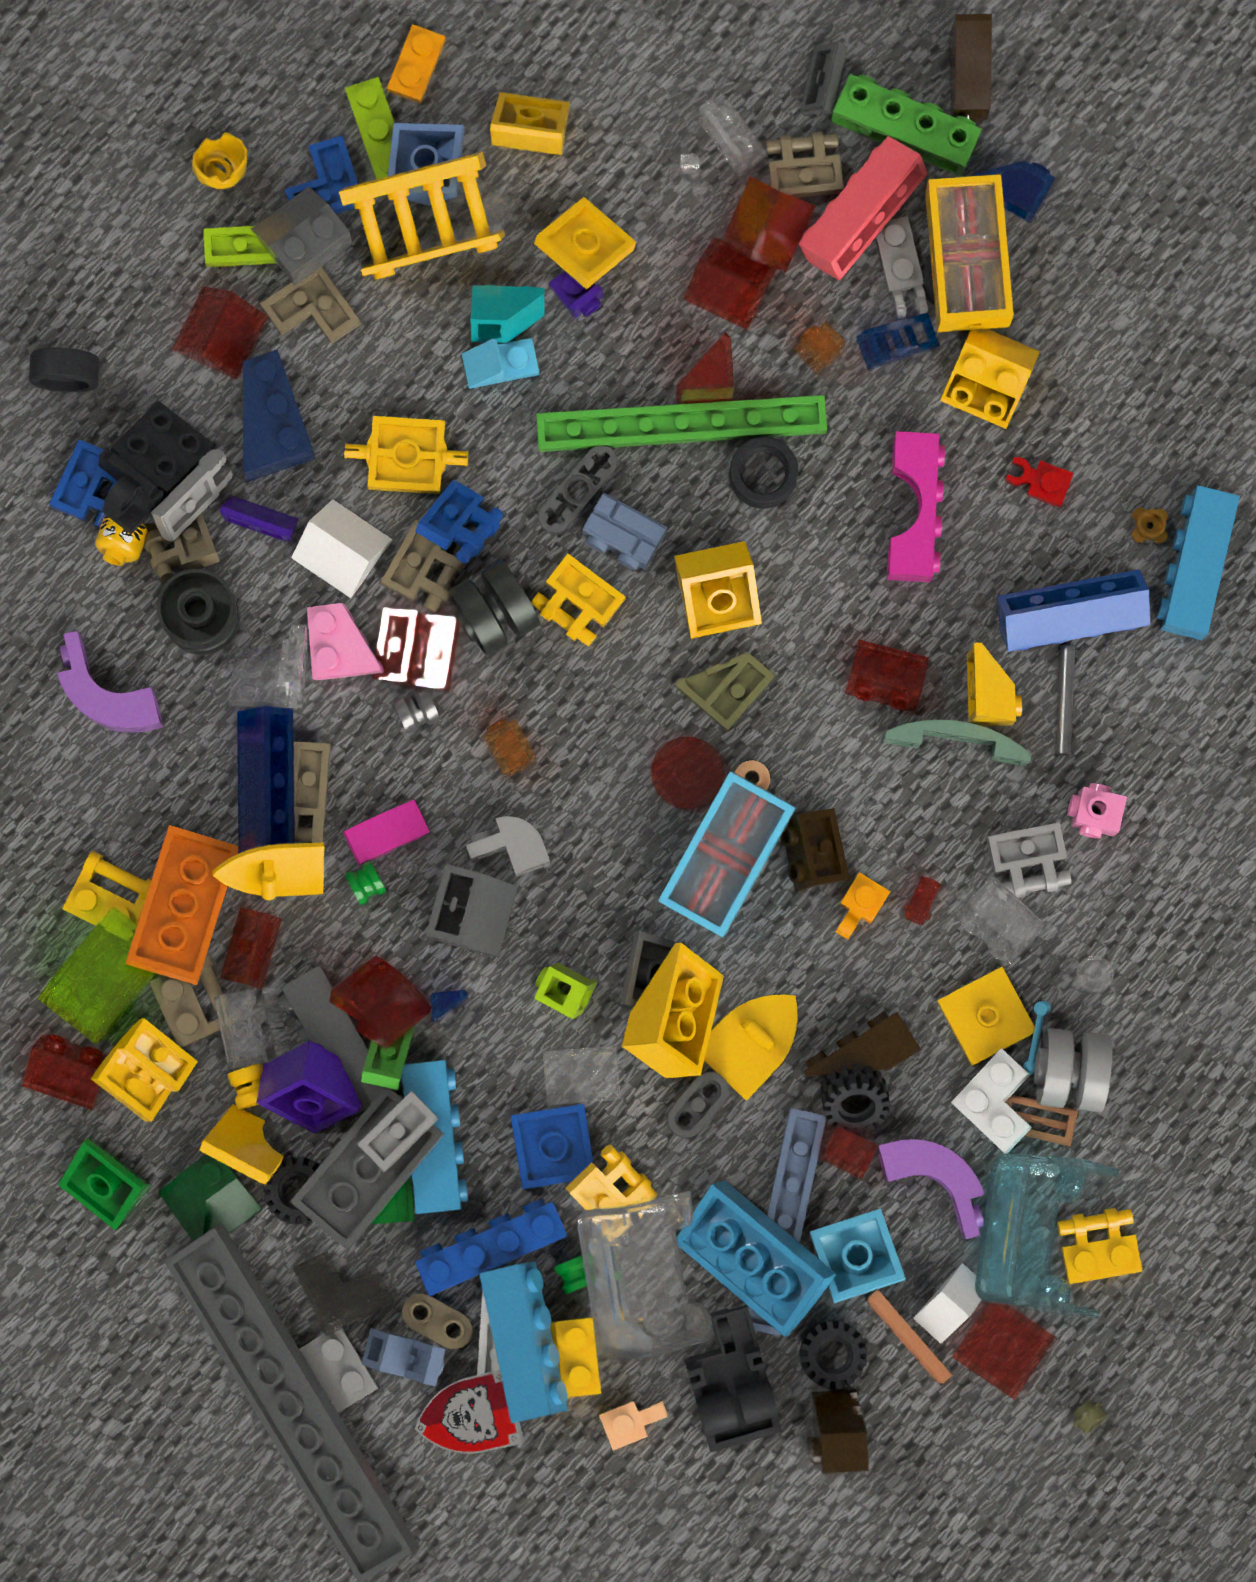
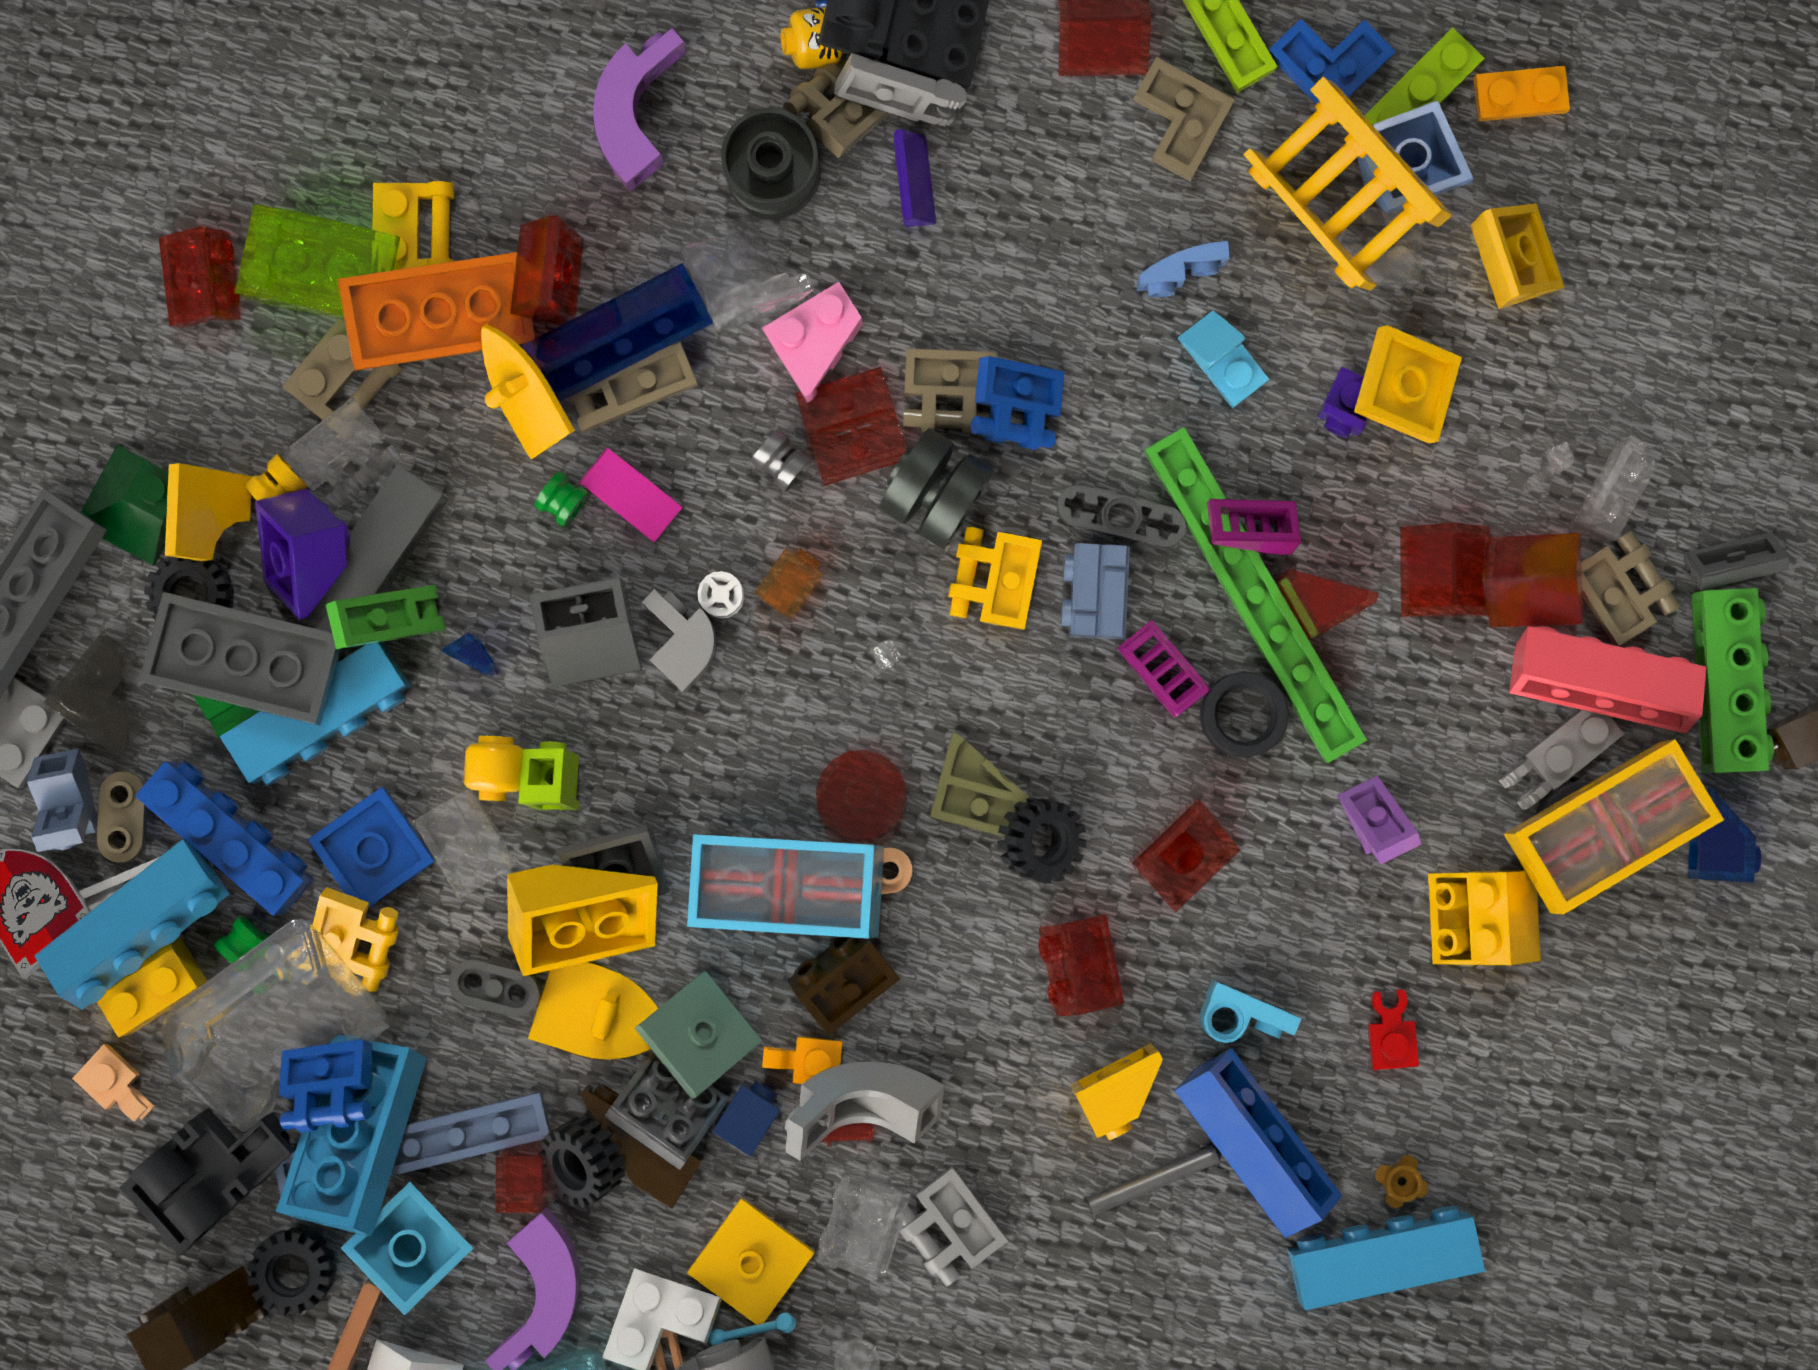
camera: 65 degrees right, 5 degrees up
green slope [58,1138,152,1231] -> none
yellow slope [91,1018,198,1122] -> none
clear red slope [220,907,282,989] -> none
dark blue wedge [243,350,316,482] -> none
dark grey slope [251,187,352,286] -> none
white slope [291,499,392,598] -> none
clear red slope [329,955,431,1049] -> none
yellow plate [344,416,469,494] -> none
light grey plate [358,1091,439,1172] -> none
teal slope [471,285,545,343] -> none
yellow slope [674,541,762,639] -> none
clear orange brick [793,321,846,375] -> none
clear blue slope [856,313,940,370] -> none
sand green slope [882,719,1031,766] -> none
dark pink arch [887,431,945,582] -> none
bright pink brick [1067,783,1127,839] -> none
none -> blue plate [279,1039,372,1133]
none -> yellow head [464,736,523,801]
none -> clear red slope [510,215,584,327]
none -> flat silver tile [604,1051,729,1170]
none -> sand green plate [635,971,762,1100]
none -> white wheel [698,571,745,619]
none -> dark blue brick [712,1080,782,1157]
none -> light grey arch [785,1062,945,1161]
none -> clear hand [849,639,900,696]
none -> black tyre [997,797,1087,884]
none -> magenta slope [1117,620,1211,718]
none -> clear red slope [1127,799,1240,913]
none -> medium blue slope [1136,241,1229,298]
none -> medium azure plate [1199,980,1301,1043]
none -> magenta slope [1207,499,1301,555]
none -> medium lavender slope [1337,775,1421,865]

